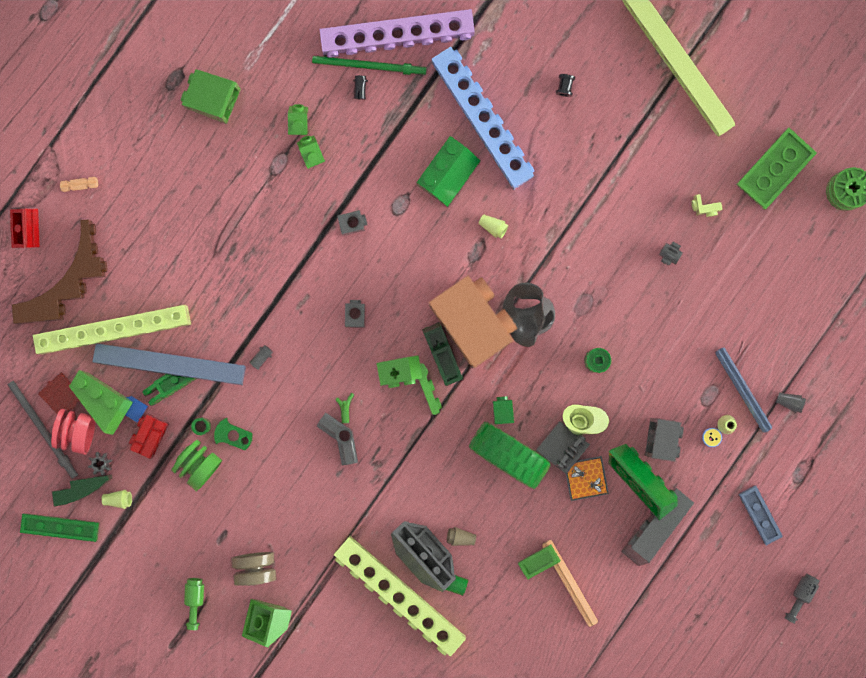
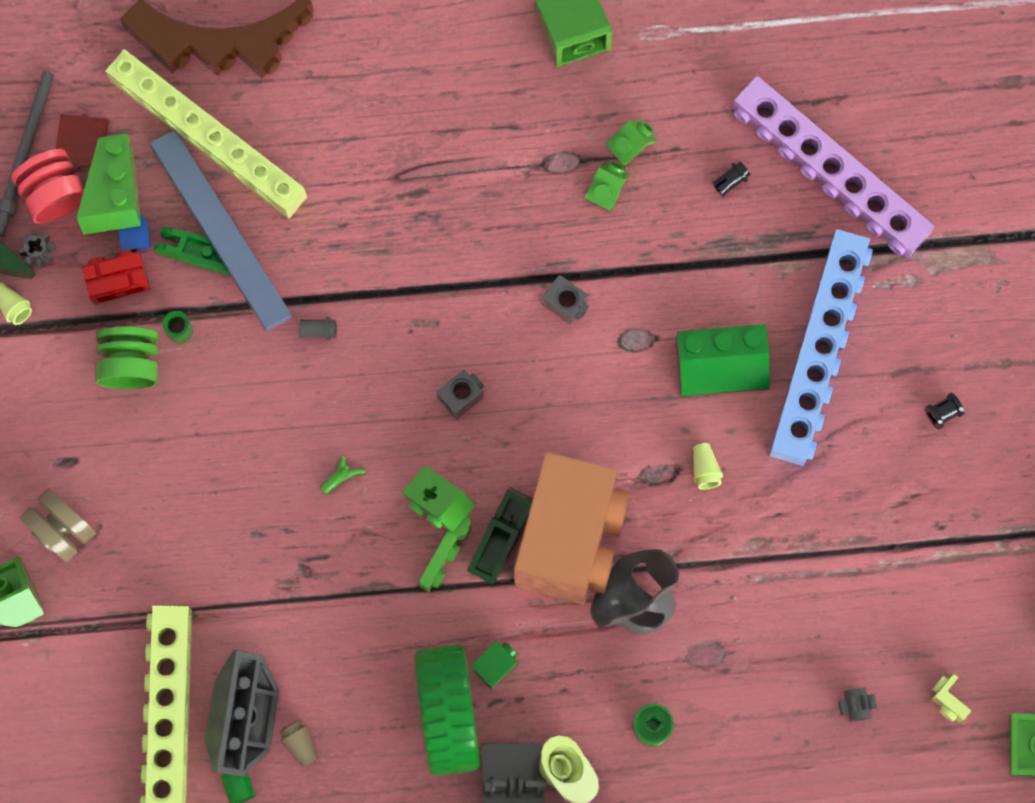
camera: 50 degrees right, 10 degrees down
green piece [214,418,253,450] -> none
green bar [312,56,427,75] -> none
dark grey piece [317,413,358,466] -> none

